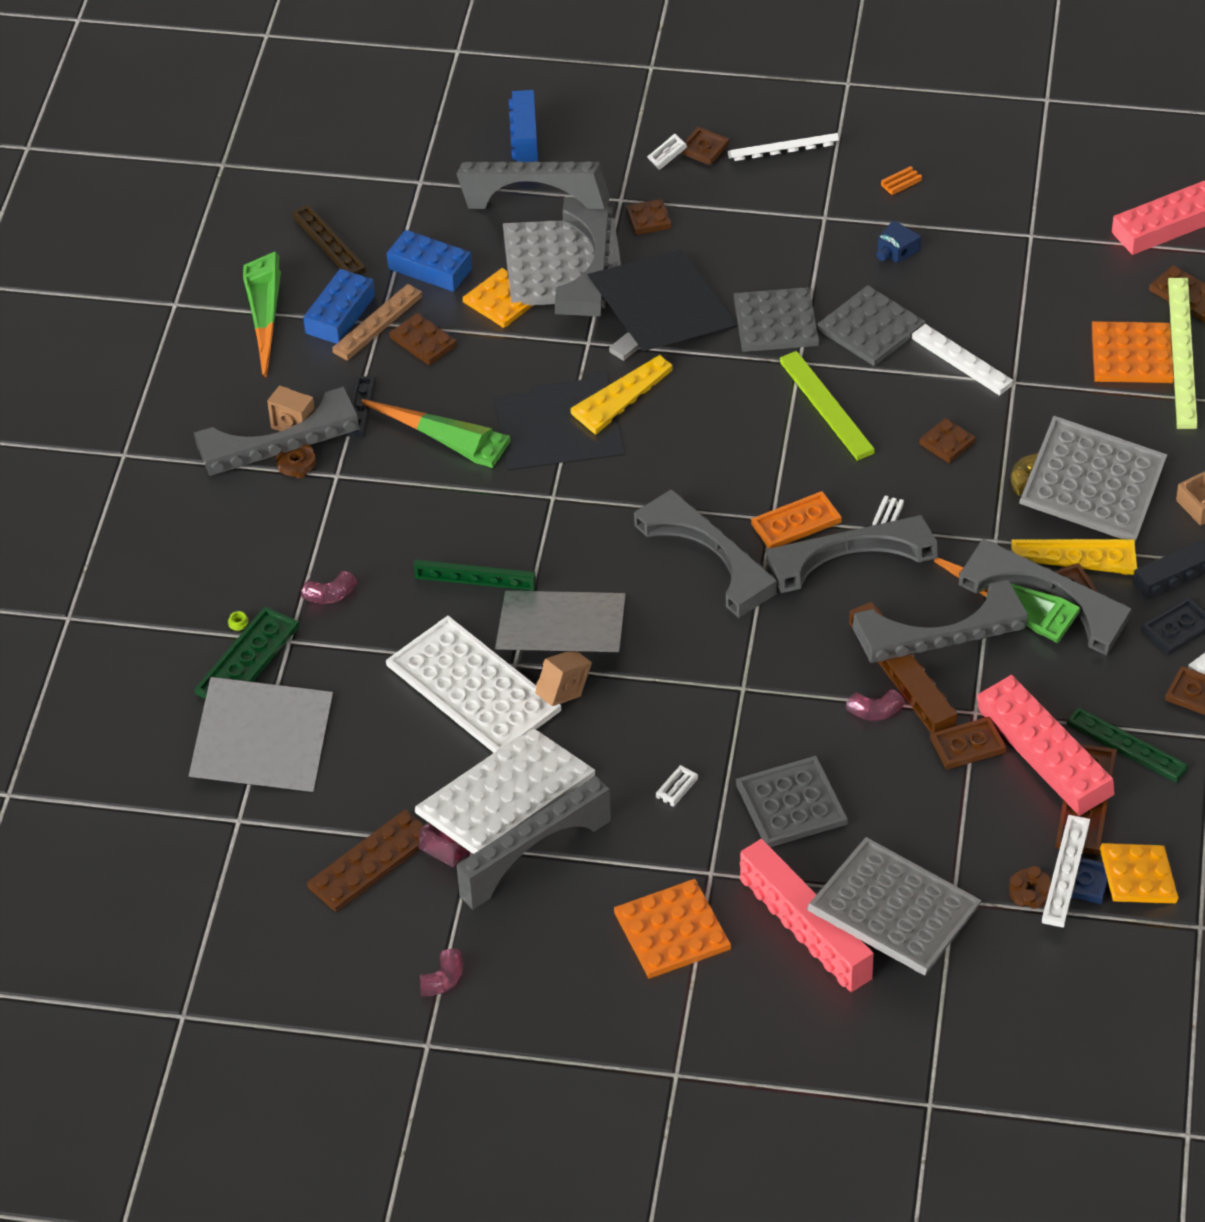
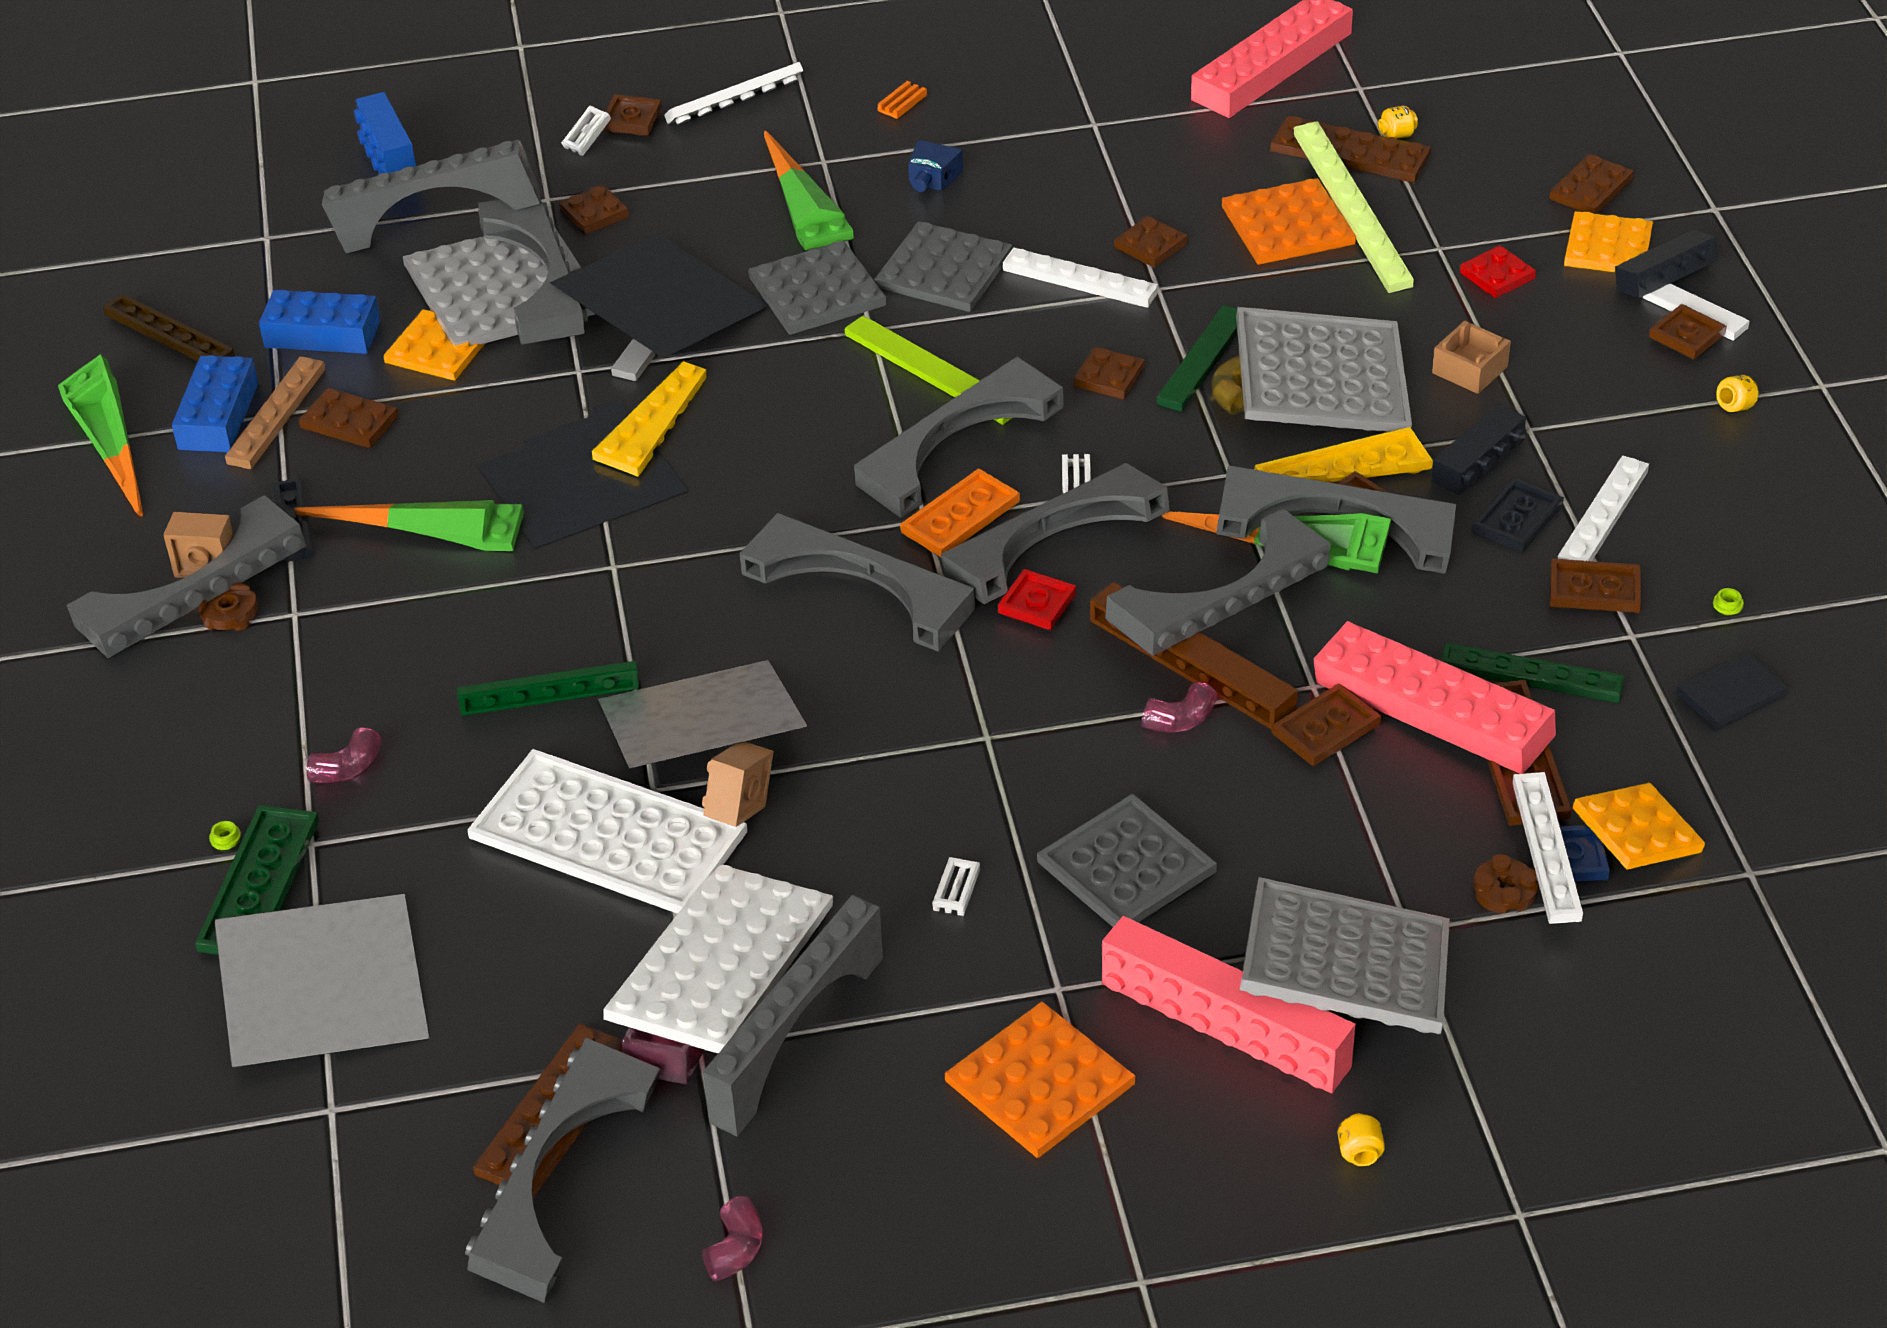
camera: 20 degrees left, 5 degrees down
none -> dark grey arch [465,1038,660,1303]
none -> bright green plate [764,130,854,251]
none -> dark grey arch [854,357,1064,518]
none -> red plate [998,569,1076,630]
none -> reddish brown plate [1114,216,1188,268]
none -> dark green tile [1157,305,1238,412]
none -> yellow head [1337,1113,1385,1166]

